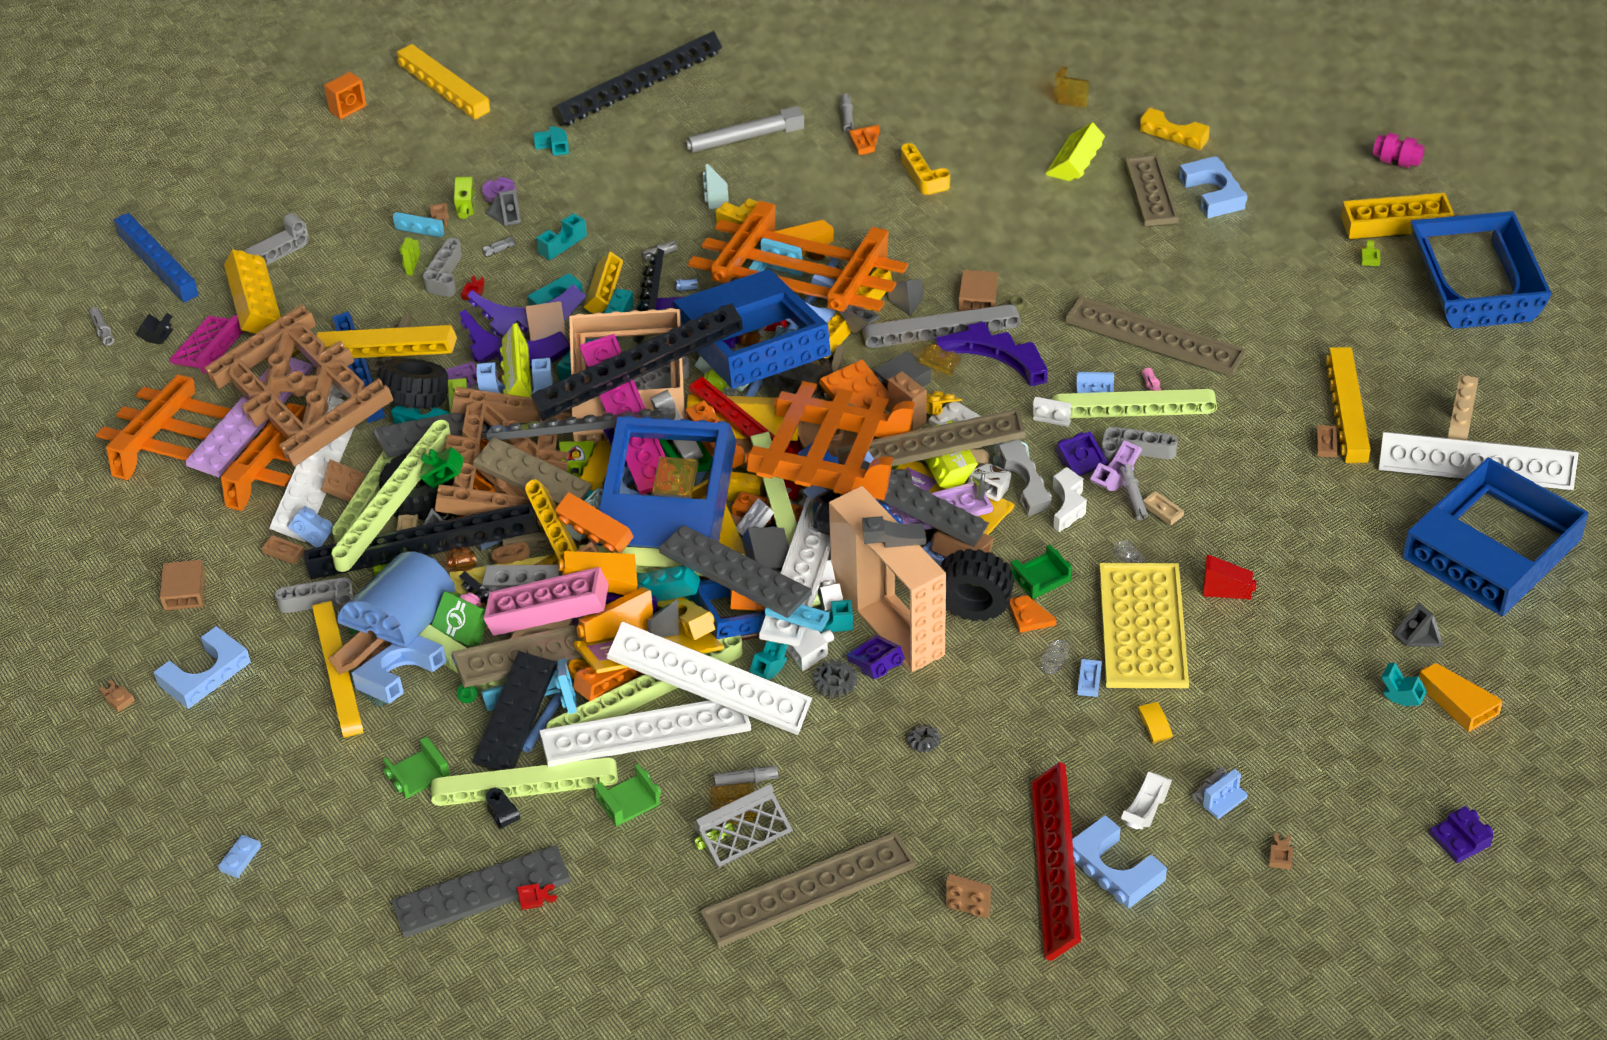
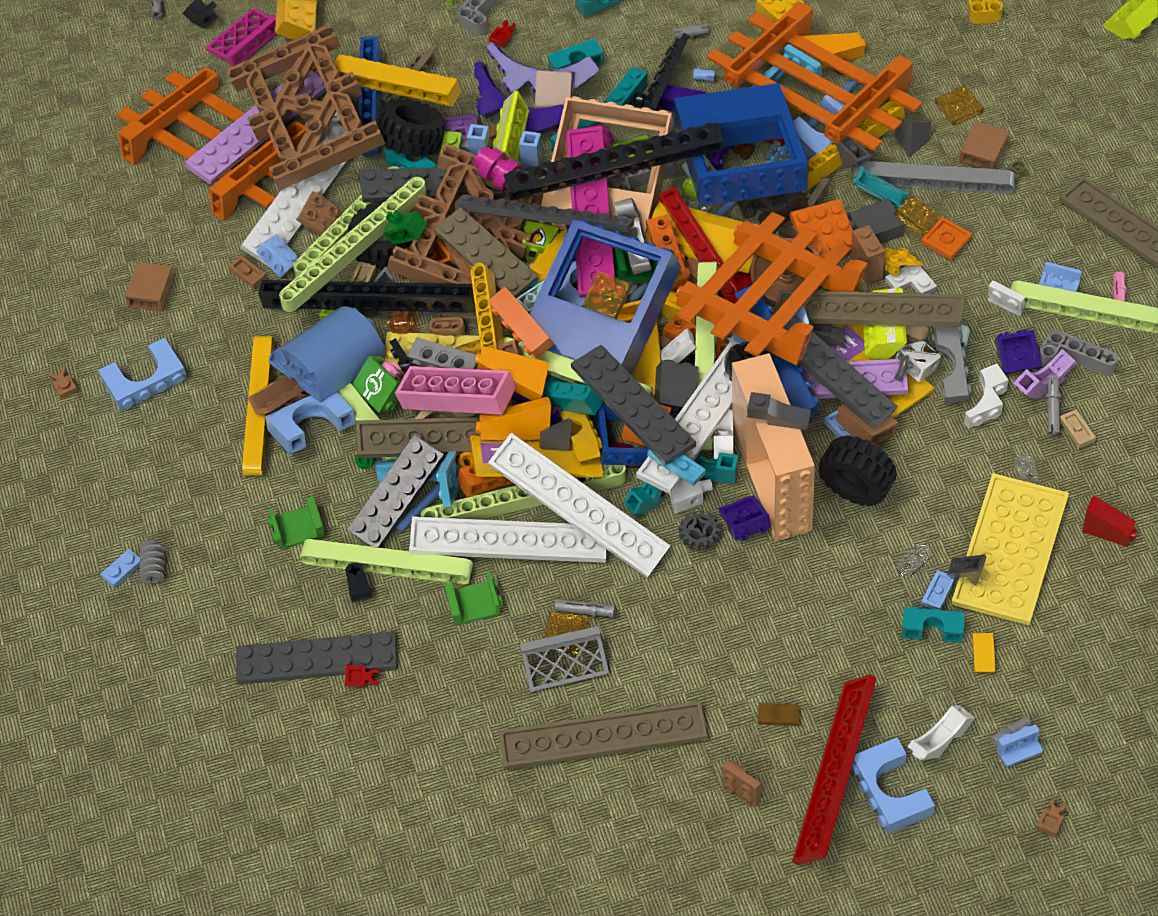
camera: 20 degrees right, 10 degrees up
light grey beam [275,577,355,613] -> none
yellow brick [583,251,624,314] -> none
lime axle [694,823,734,850] -> none
dark grey gear [907,724,940,752] -> none
dark purple arch [936,322,1048,387] -> none
orange wing [1009,595,1057,633] -> none
green panel [1010,544,1073,600] -> none
none -> light grey piece [140,540,165,584]
none -> dark pink piece [473,147,525,192]
none -> pearl gold tile [758,703,799,726]
none -> teal container [852,166,909,210]
none -> teal arch [902,607,965,643]
none -> orange plate [921,217,972,260]
none -> clear yellow plate [935,85,984,126]
none -> flat silver slope [947,554,987,586]

